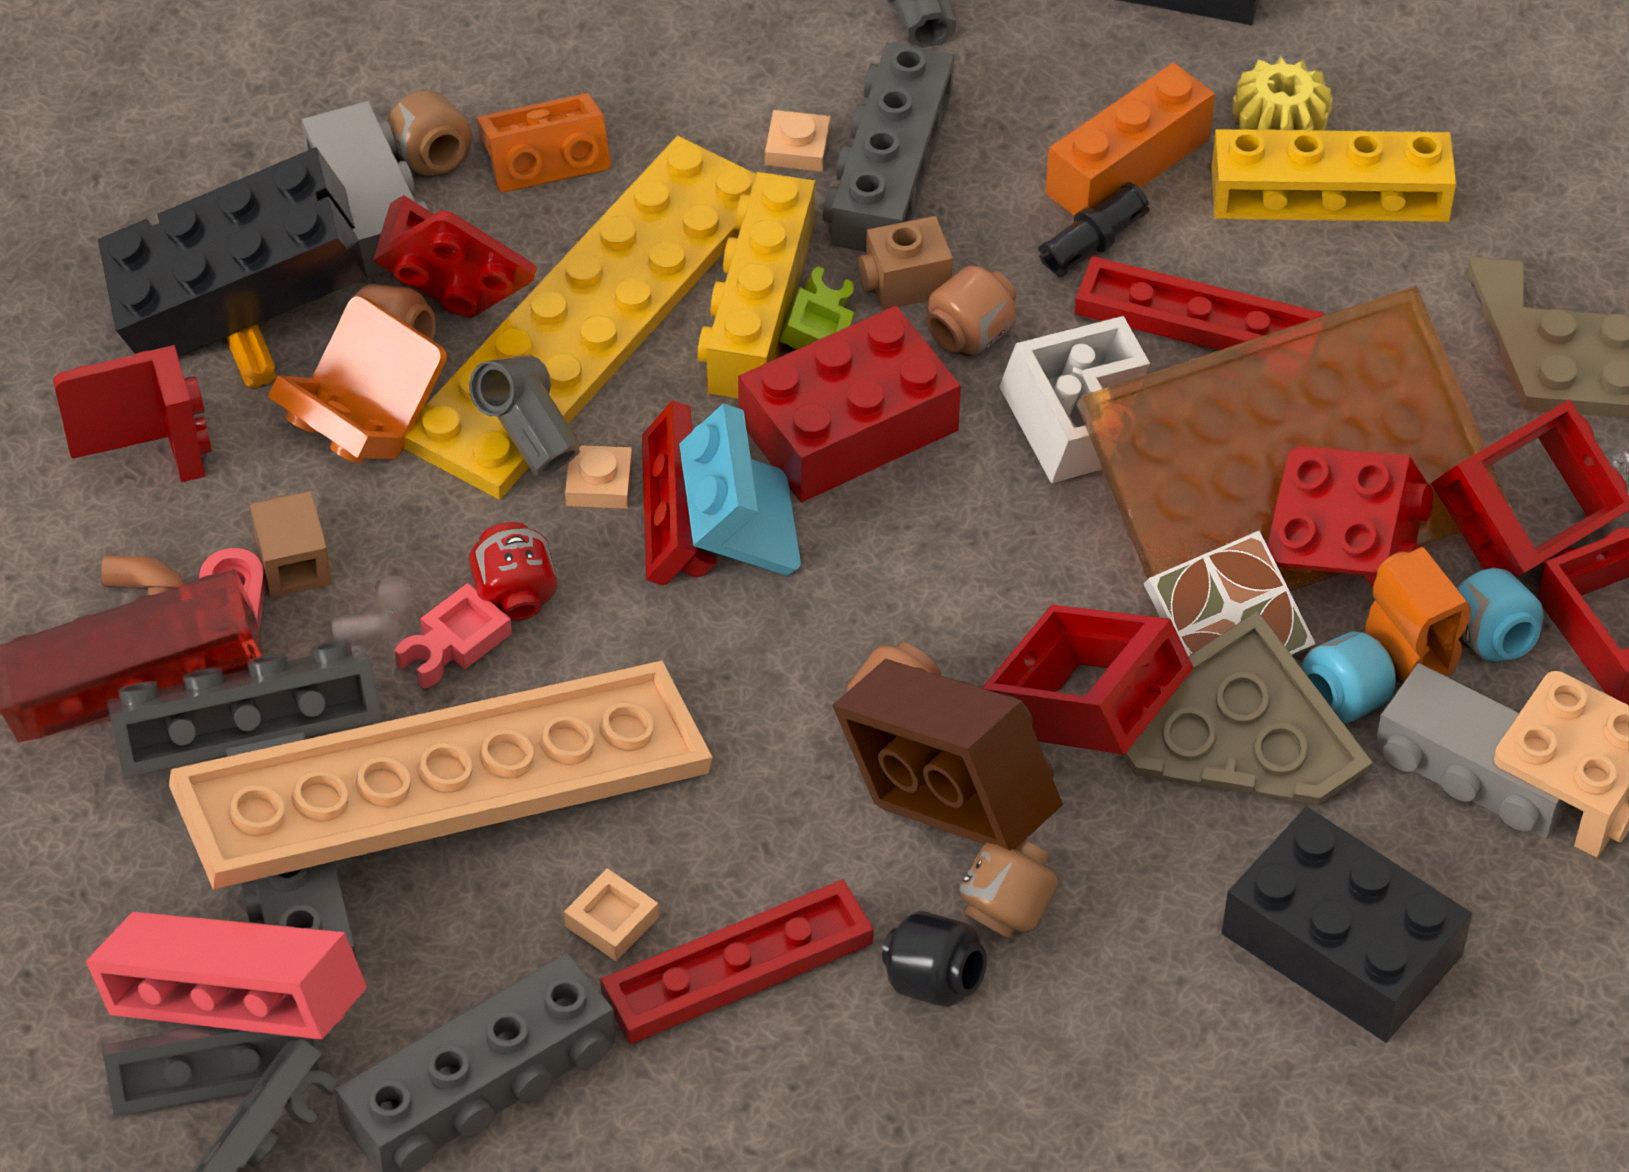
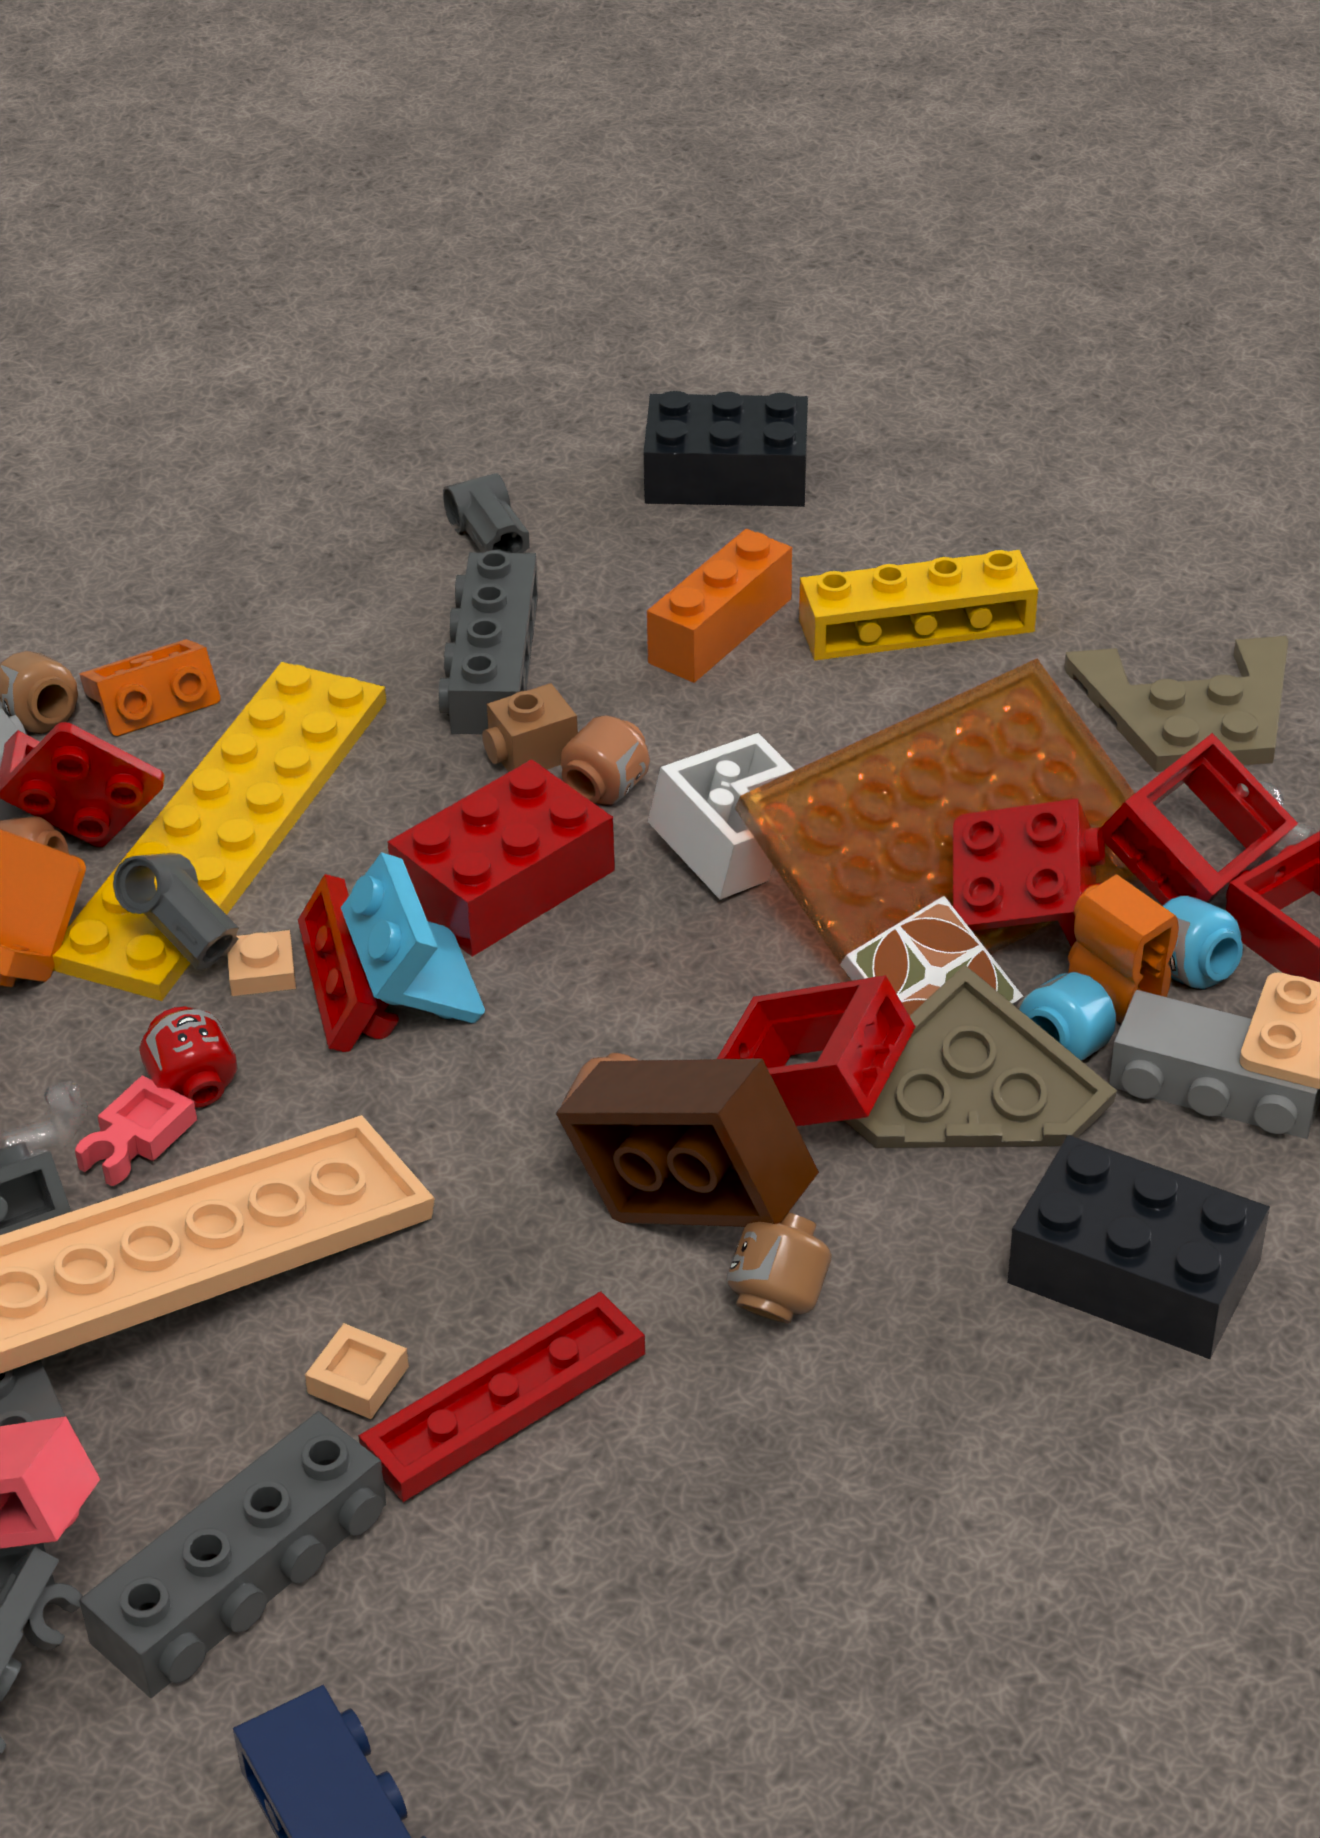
camera: 10 degrees left, 10 degrees down
yellow brick [697,172,815,398] -> none
light nougat plate [765,110,831,171] -> none
lime plate [779,266,854,349] -> none
black head [882,911,987,1007] -> none
black pin [1038,182,1150,277] -> none
red plate [1074,256,1324,372] -> none
light yellow gear [1232,55,1332,131] -> none

